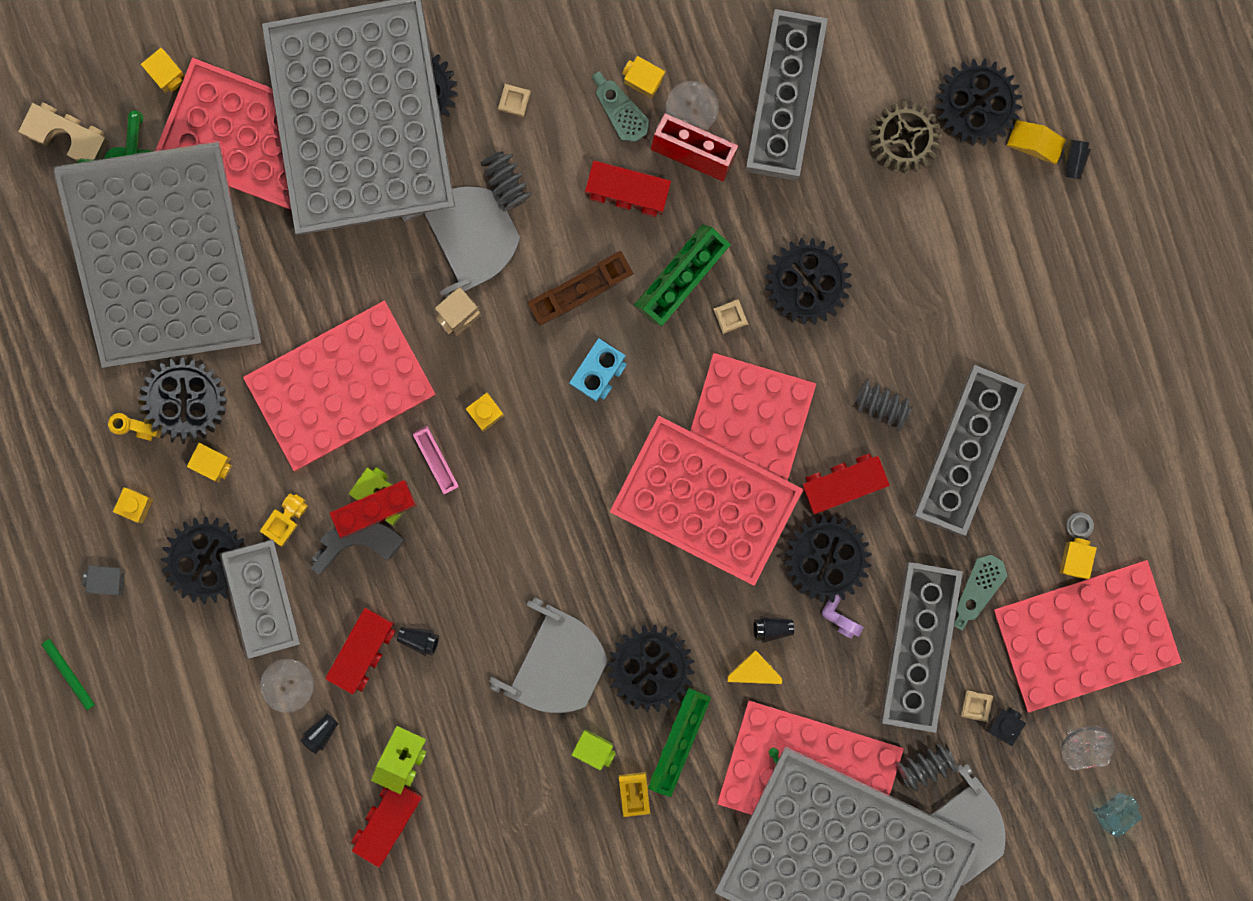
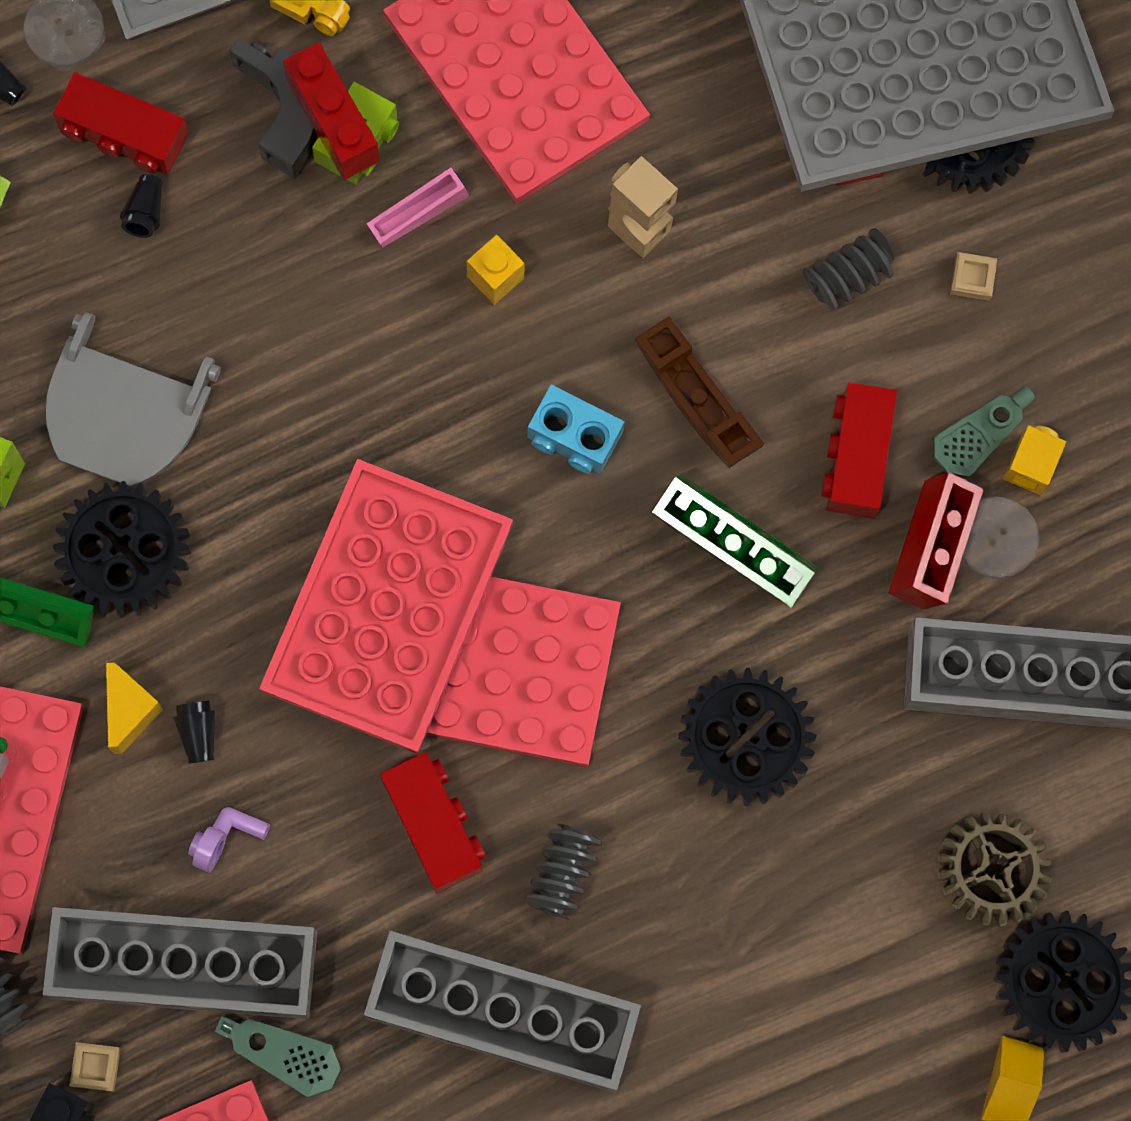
camera: 80 degrees right, 10 degrees down
light grey piece [402,187,520,298] -> none
tan tile [713,299,748,334] -> none
black gear [784,515,872,603] -> none

